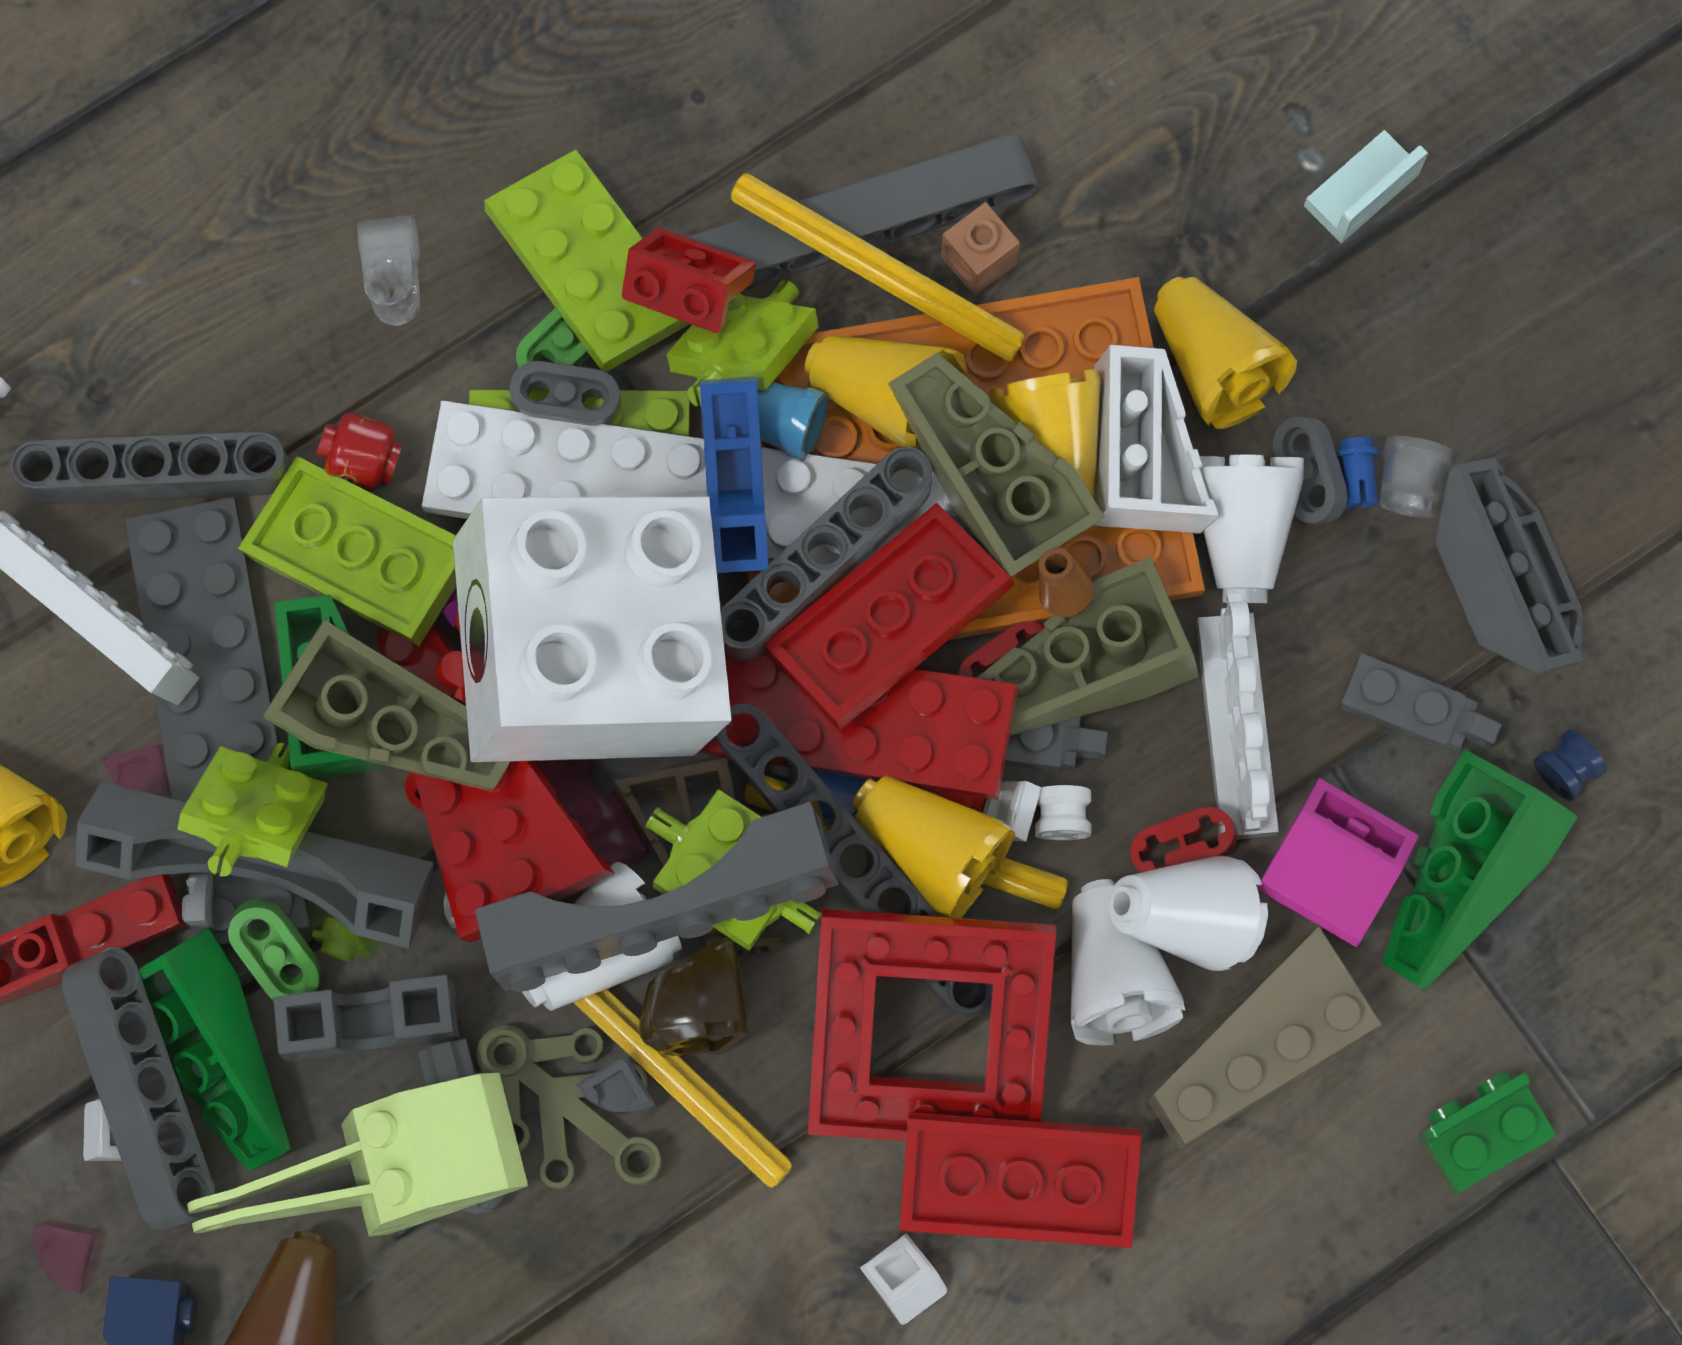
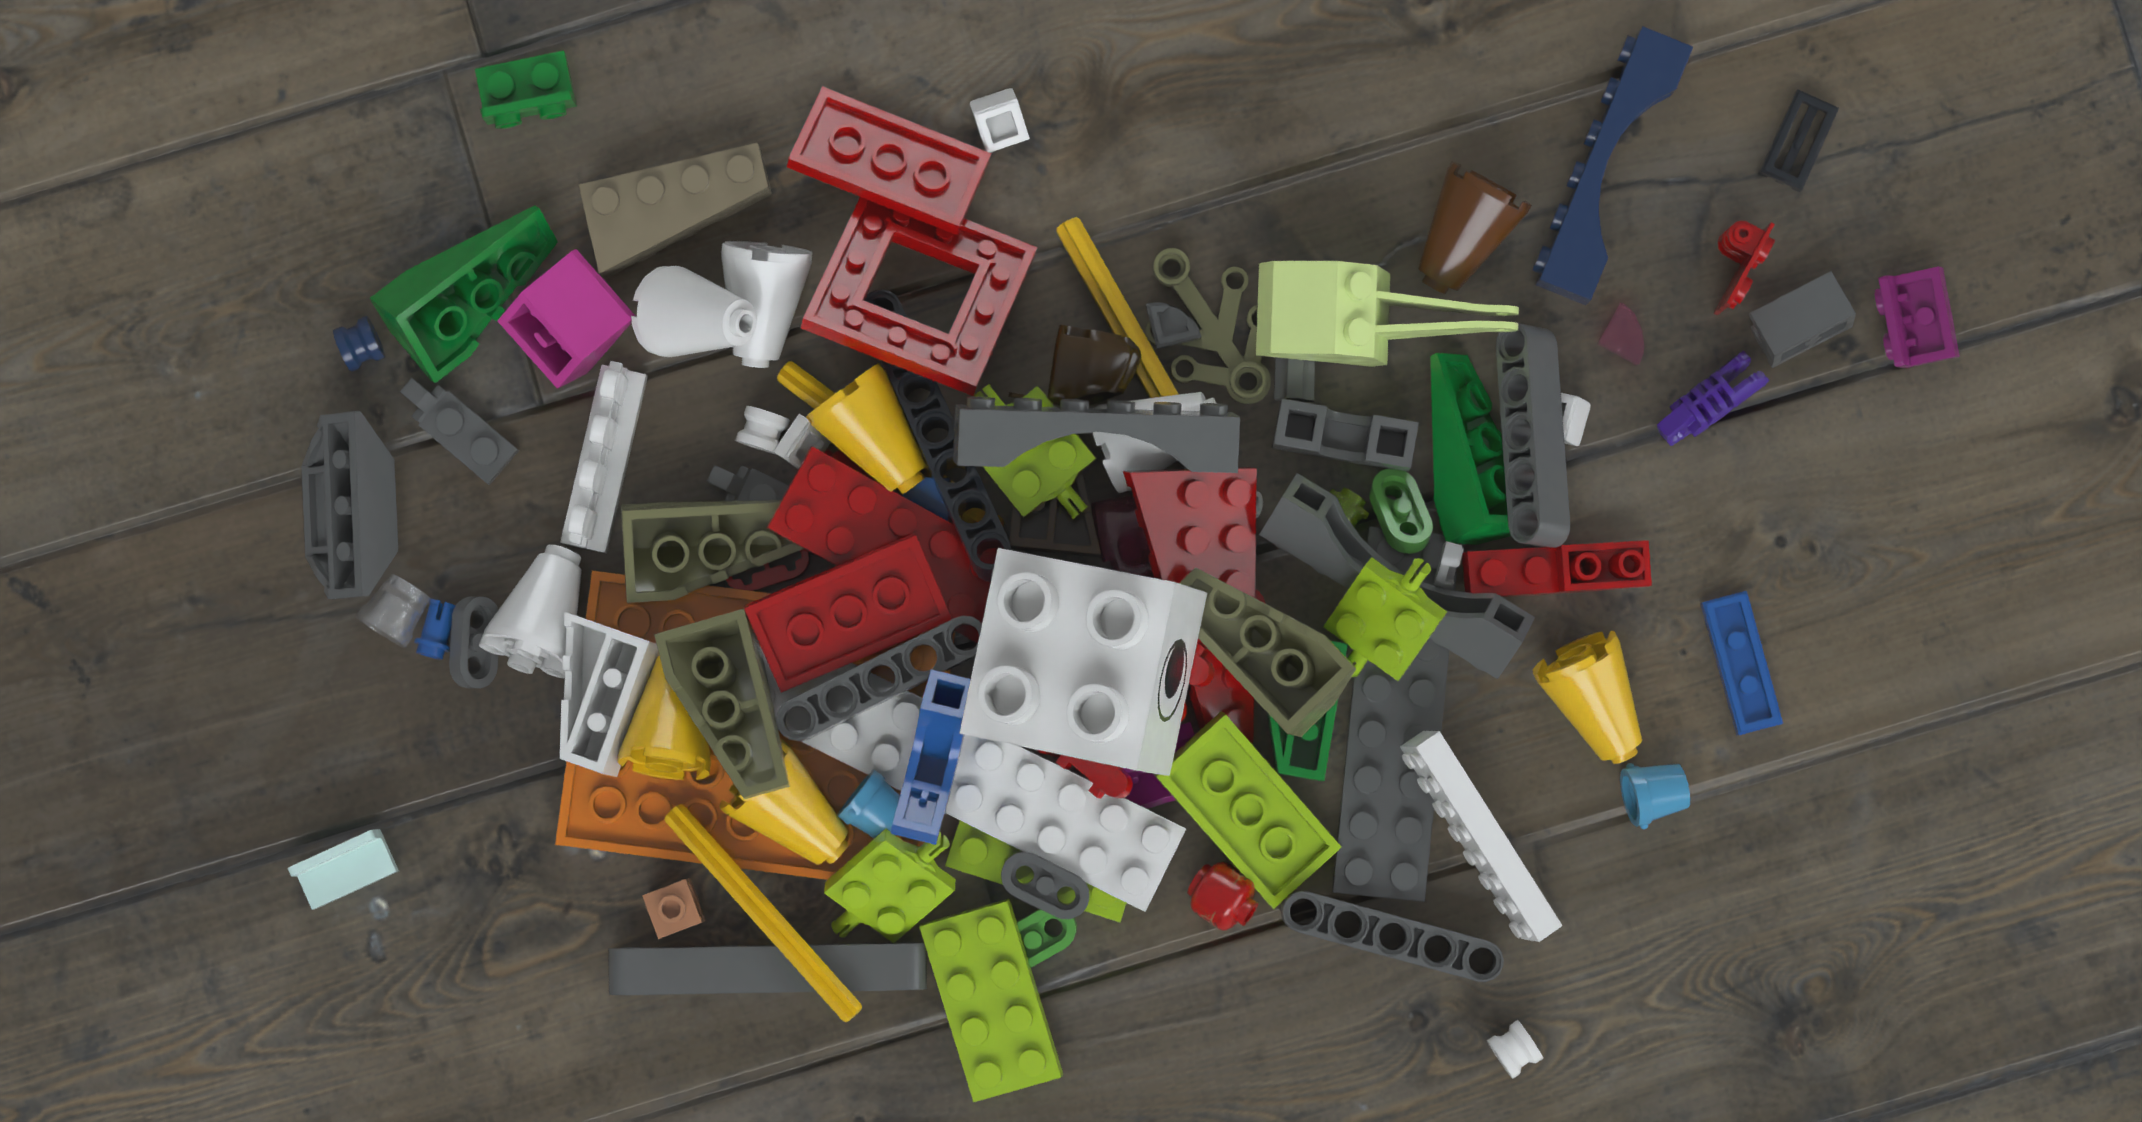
camera: 160 degrees left, 10 degrees up
clear pink tile [102,744,172,799] -> none
clear piece [357,215,421,326] -> none
red bracket [621,227,756,333] -> none
dark orange cone [1038,548,1094,617] -> none
red beam [1130,806,1238,872] -> none
yellow cone [1154,277,1297,429] -> none

